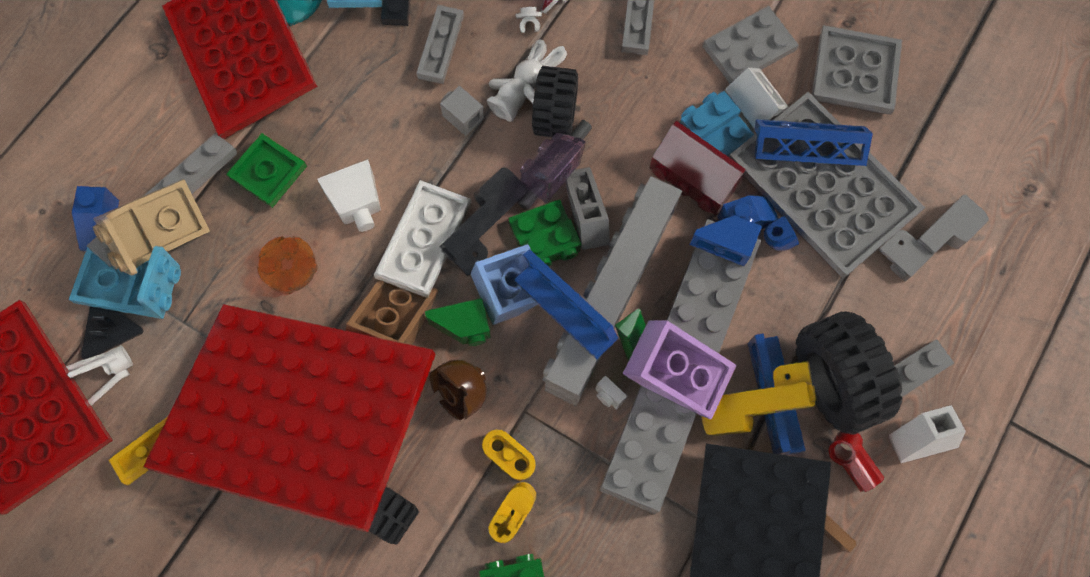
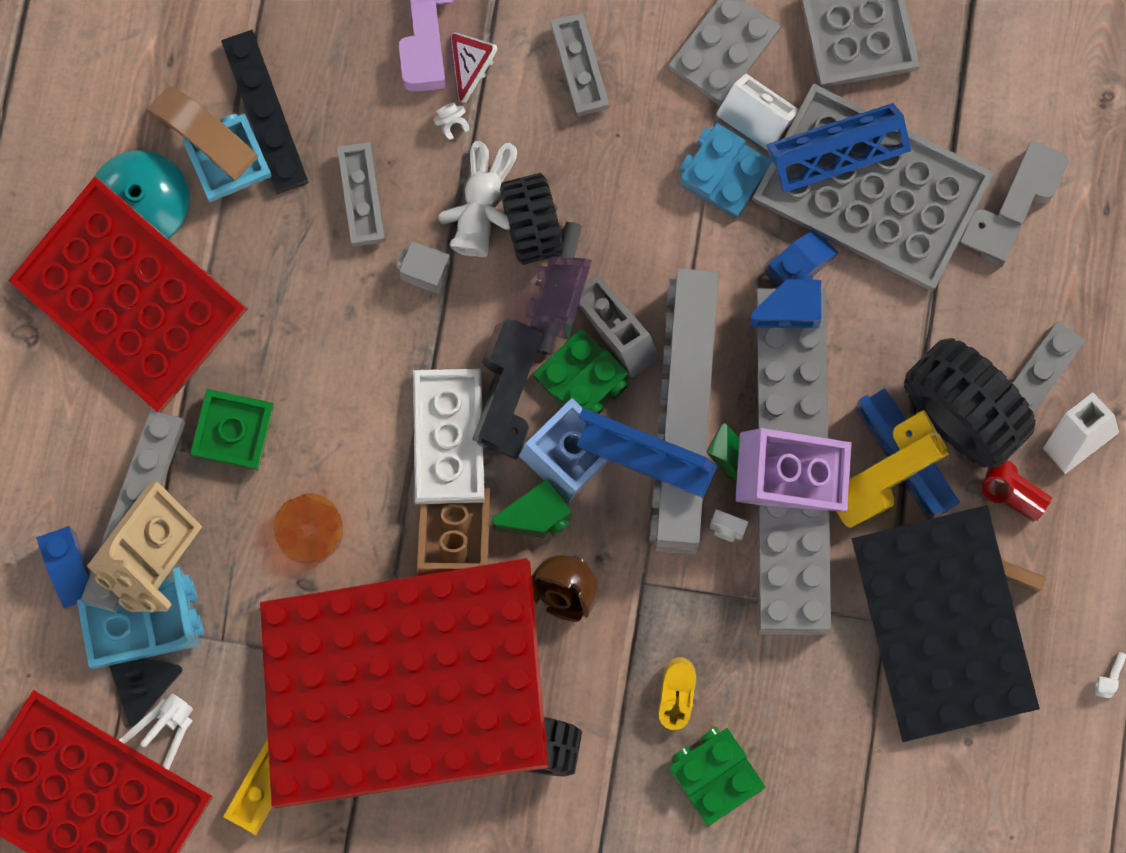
camera: 20 degrees left, 5 degrees up
white torso [318,159,381,232] -> none
yellow plate [482,430,536,481] -> none
slope [649,121,746,215] -> none
blue piece [764,216,799,251] -> none

